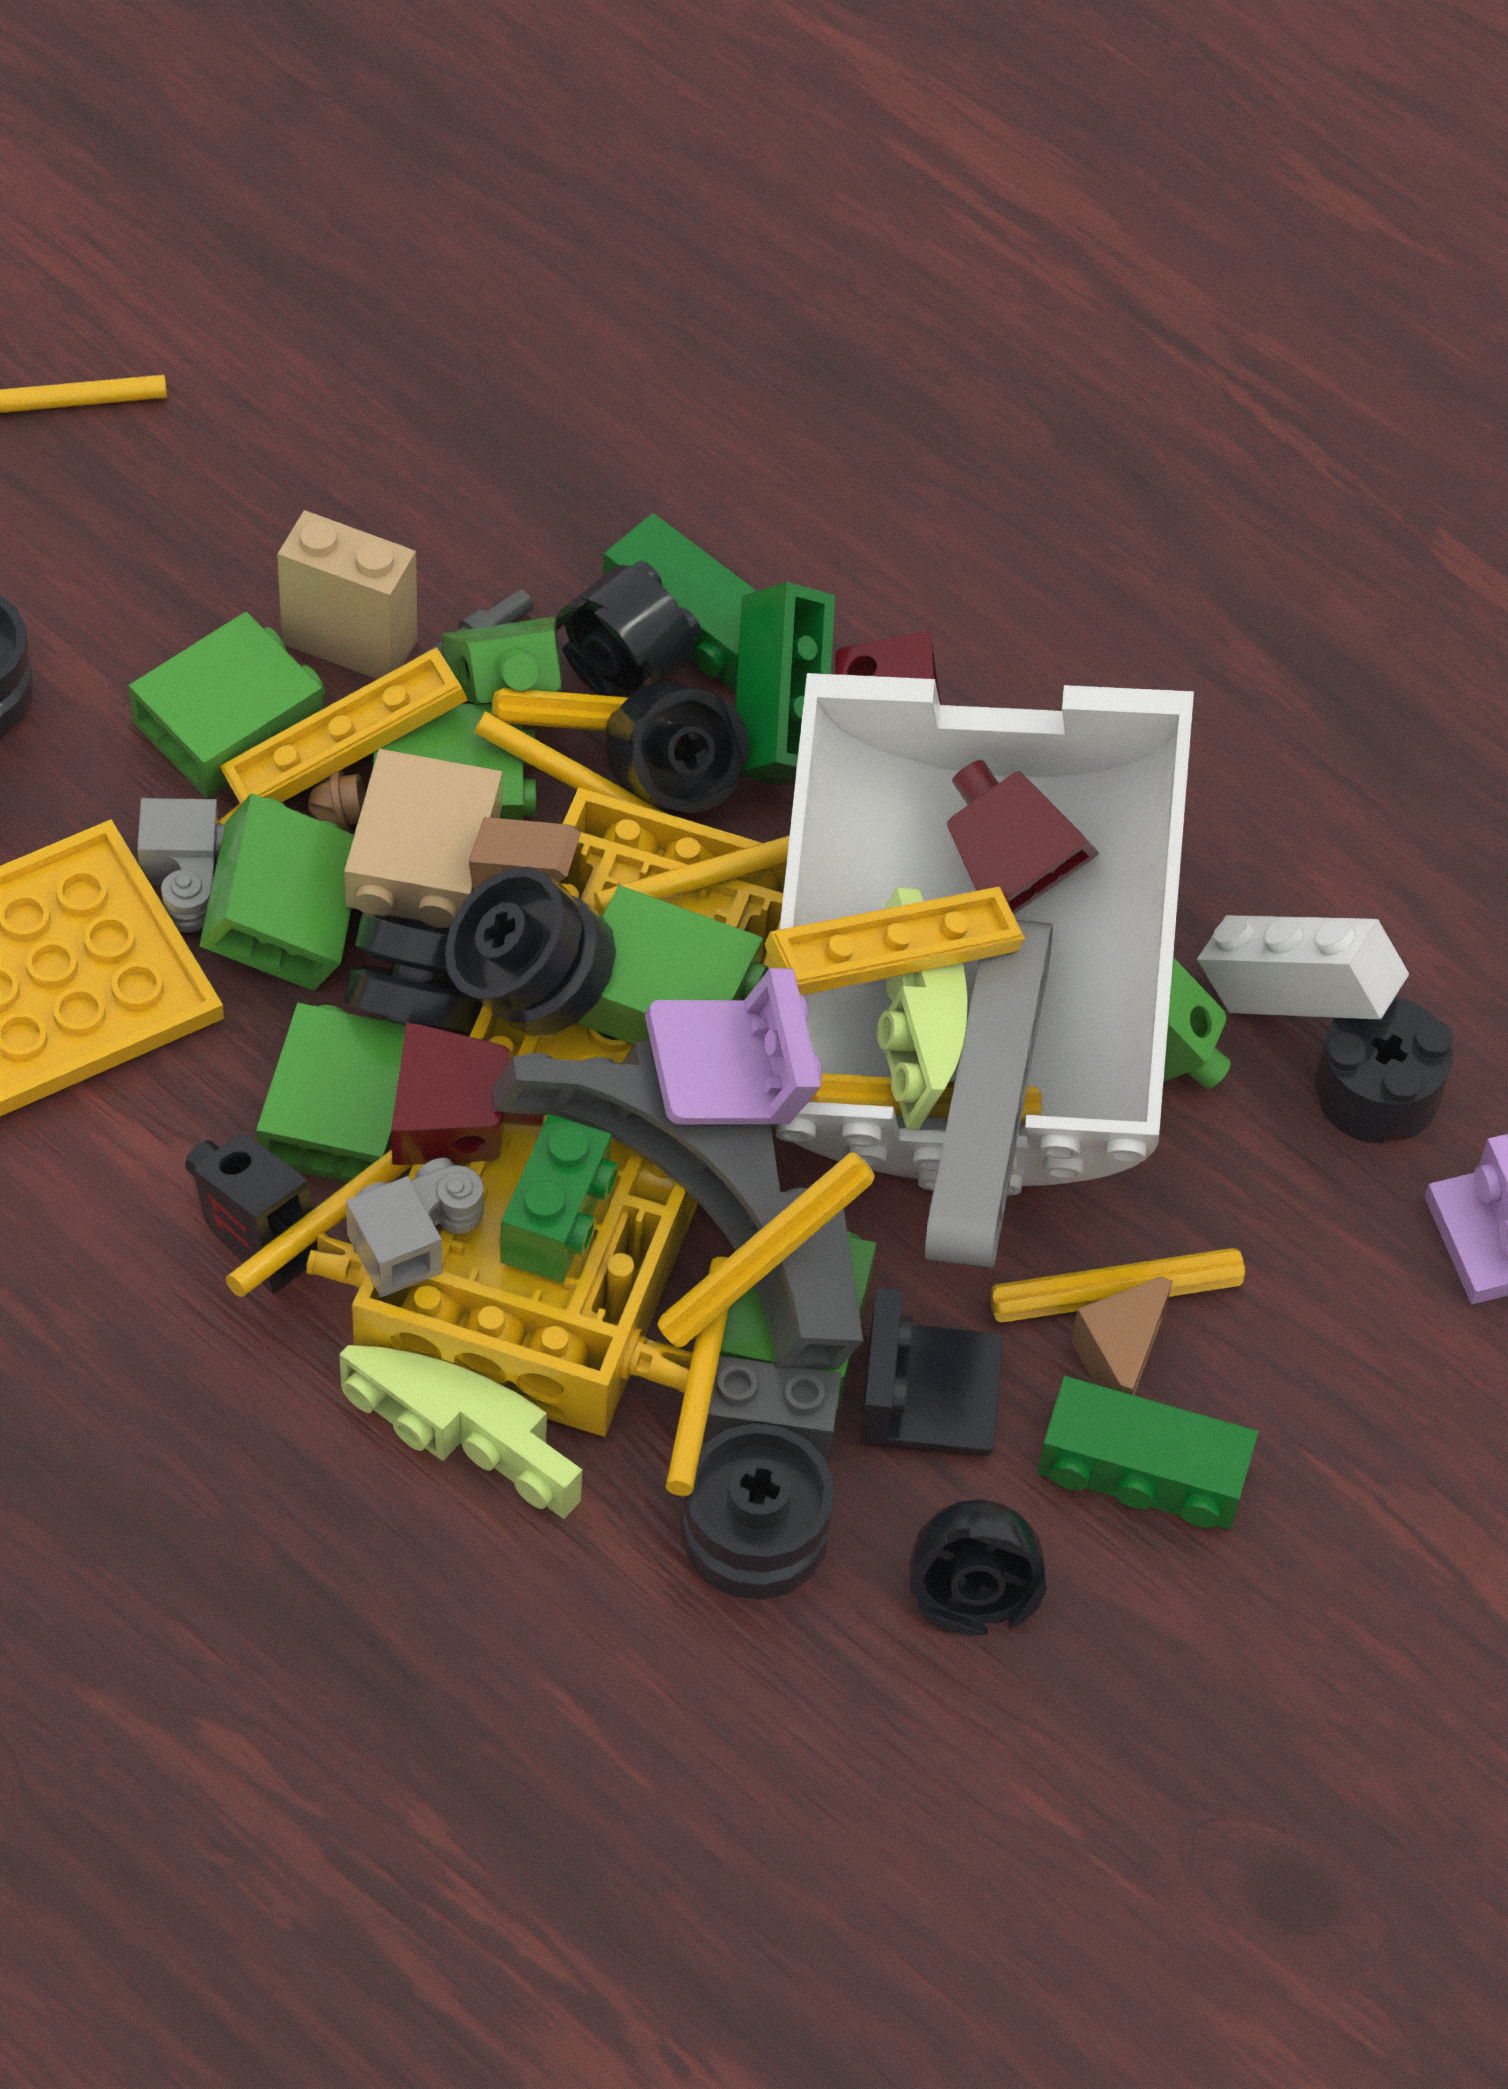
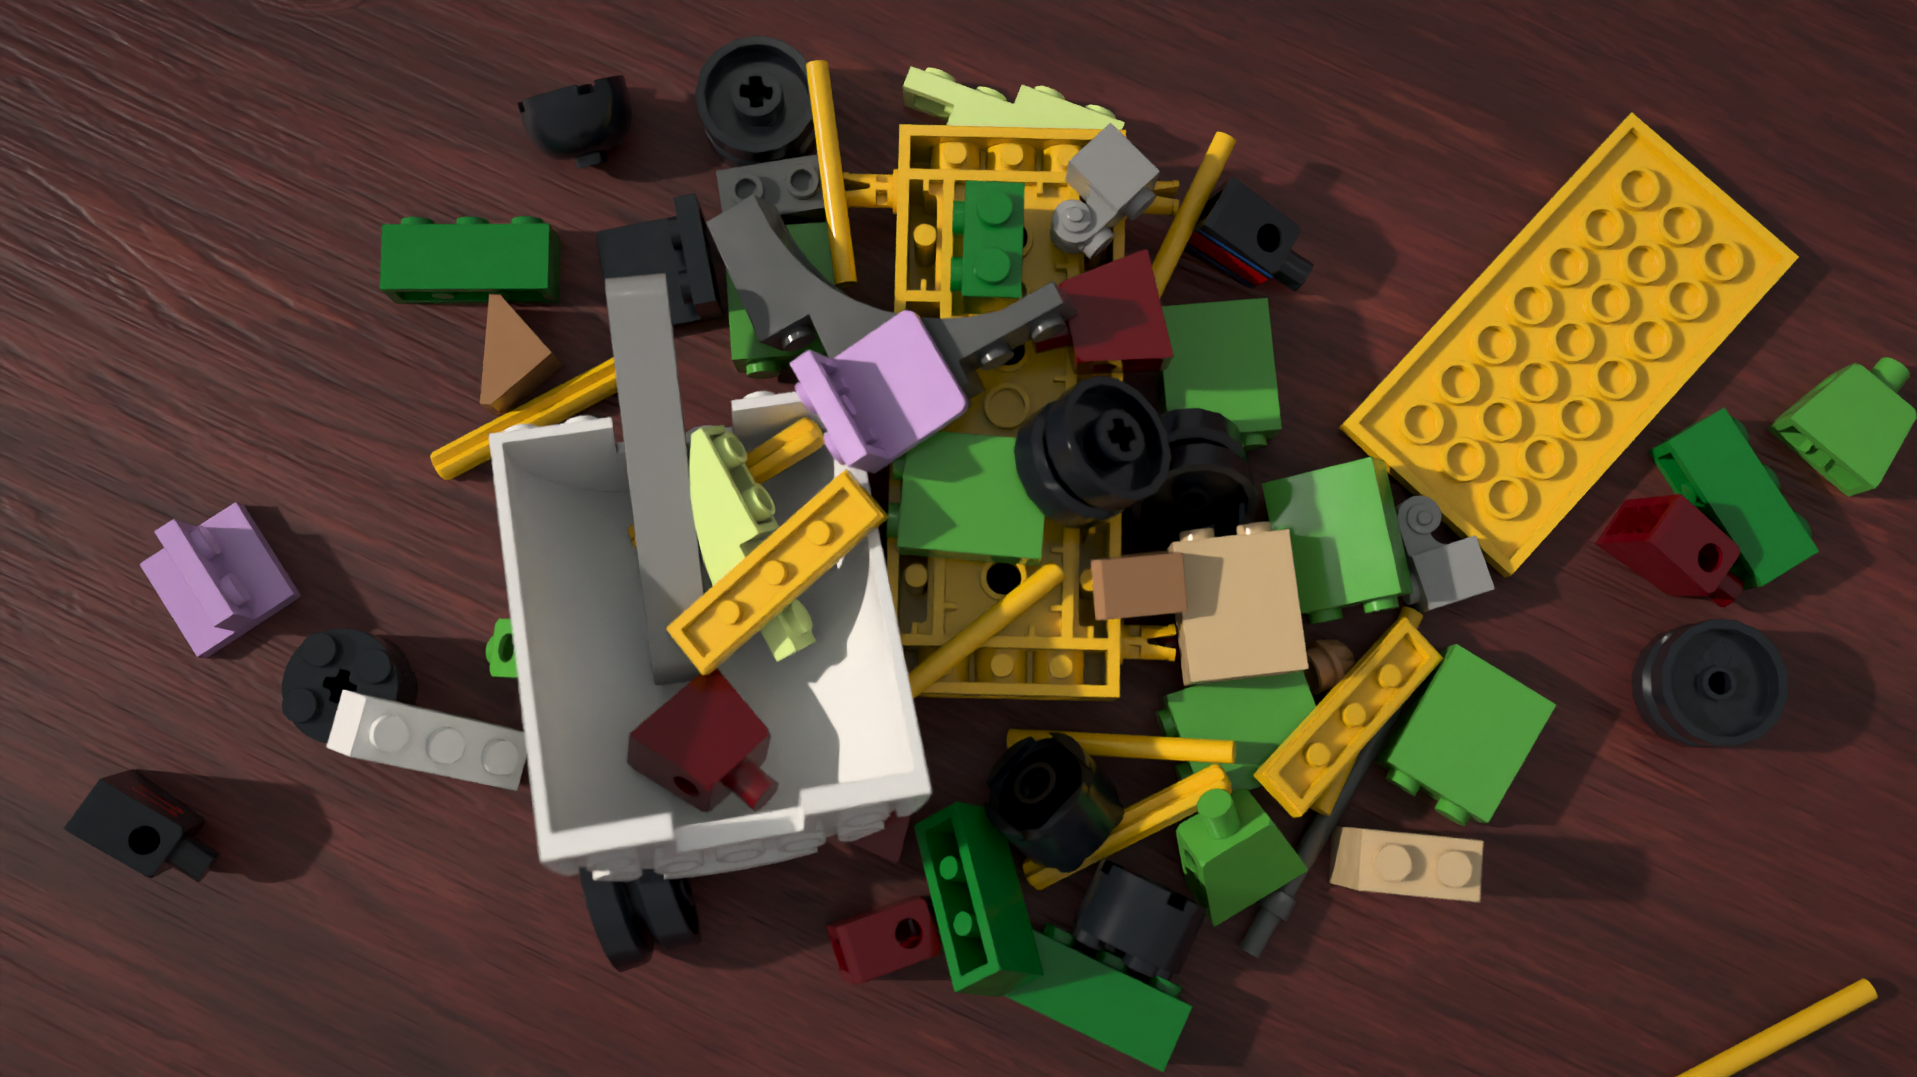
camera: 165 degrees right, 25 degrees up
yellow axle [657,1152,875,1348] -> none

